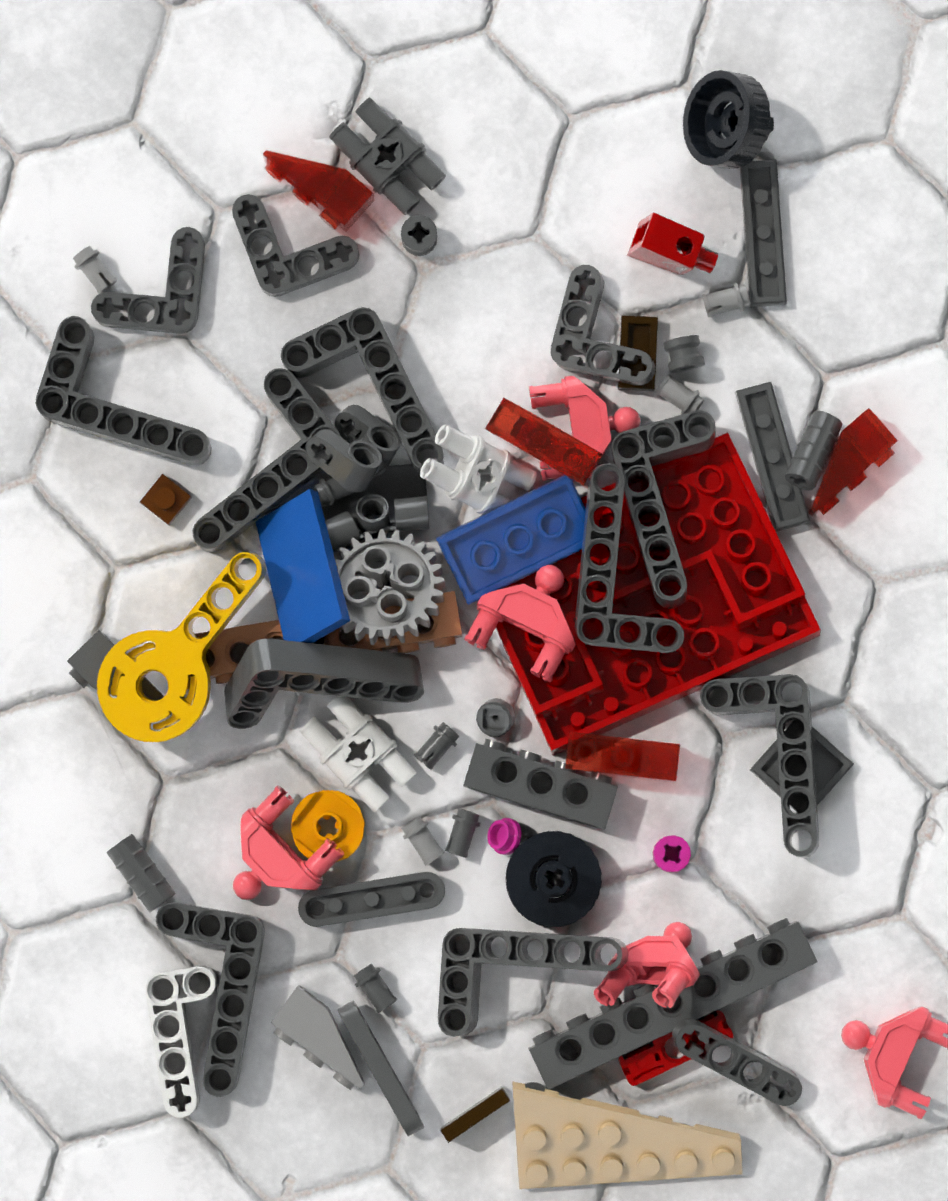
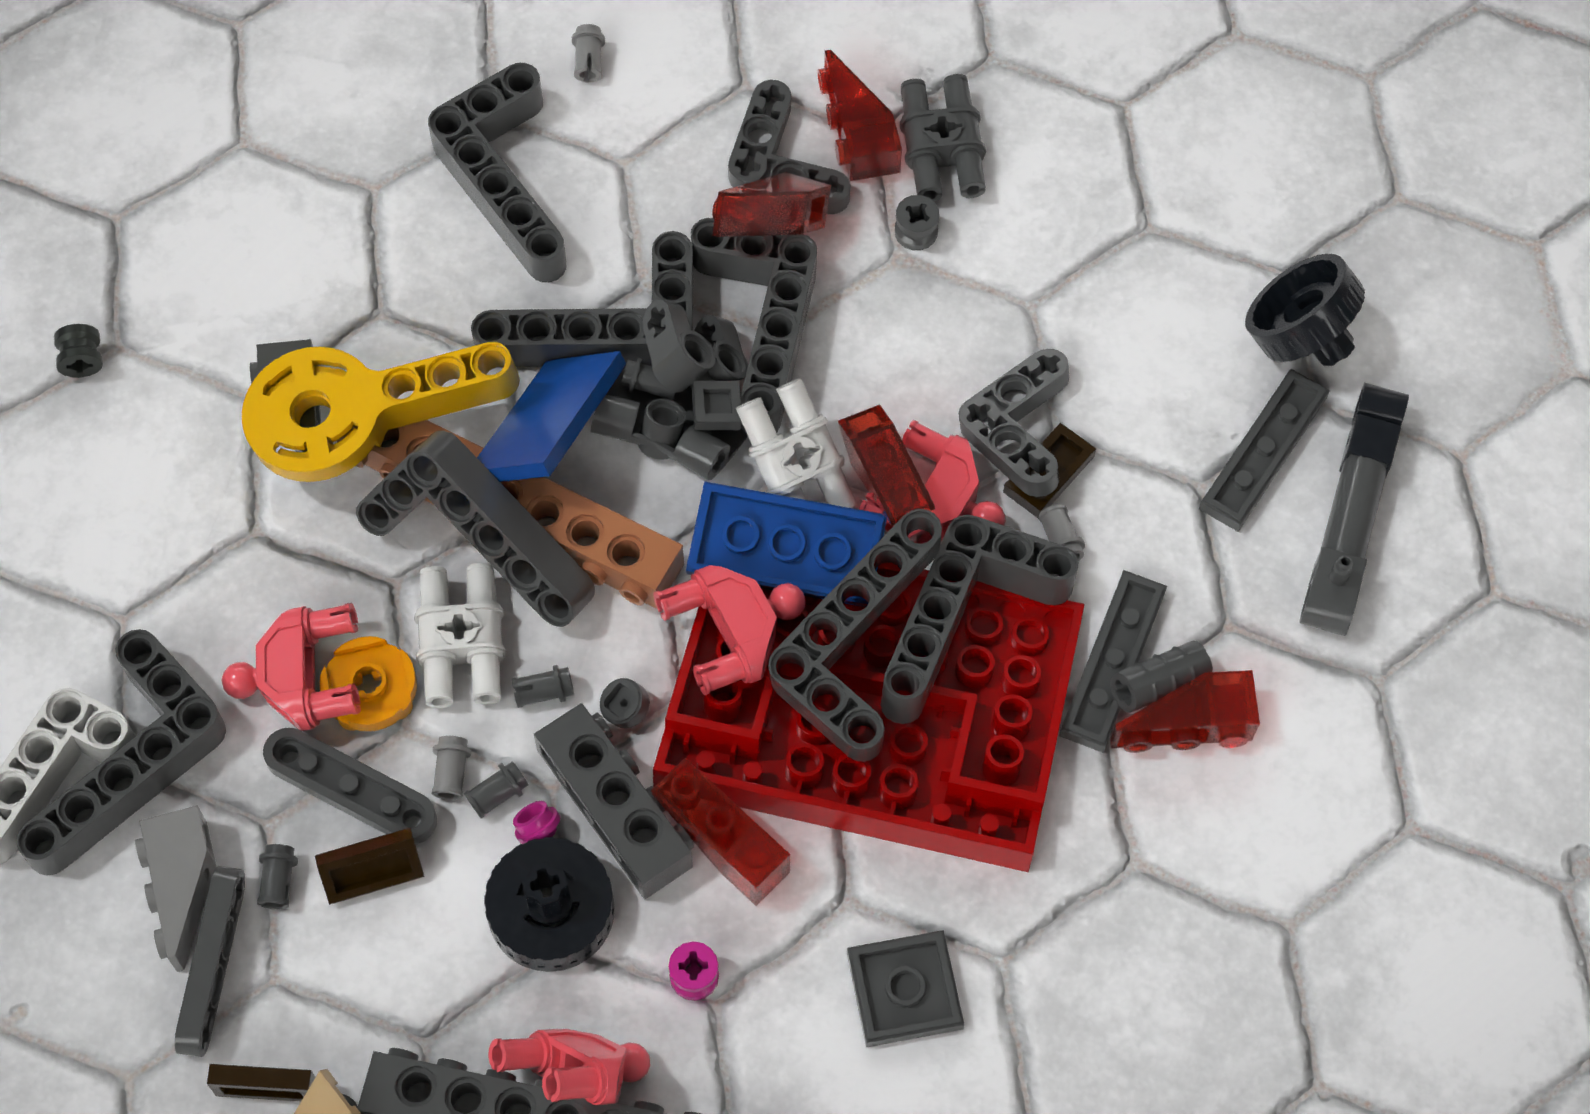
camera: 35 degrees right, 20 degrees down
dark grey beam [91,227,205,334] -> none
dark grey axle [106,834,176,913] -> none
reddish brown plate [140,474,192,526] -> none
light grey gear [335,529,445,646] -> none
dark grey beam [438,928,629,1037] -> none
red torso [627,212,718,275] -> none
dark grey wheel [663,335,705,373] -> none
dark grey beam [700,674,819,858] -> none
light grey pin [702,283,750,318] -> none
none -> dark brown tile [315,828,425,905]
none -> dark grey tile [692,381,742,430]
none -> clear red slope [712,172,831,237]
none -> dark grey piece [1299,382,1409,636]

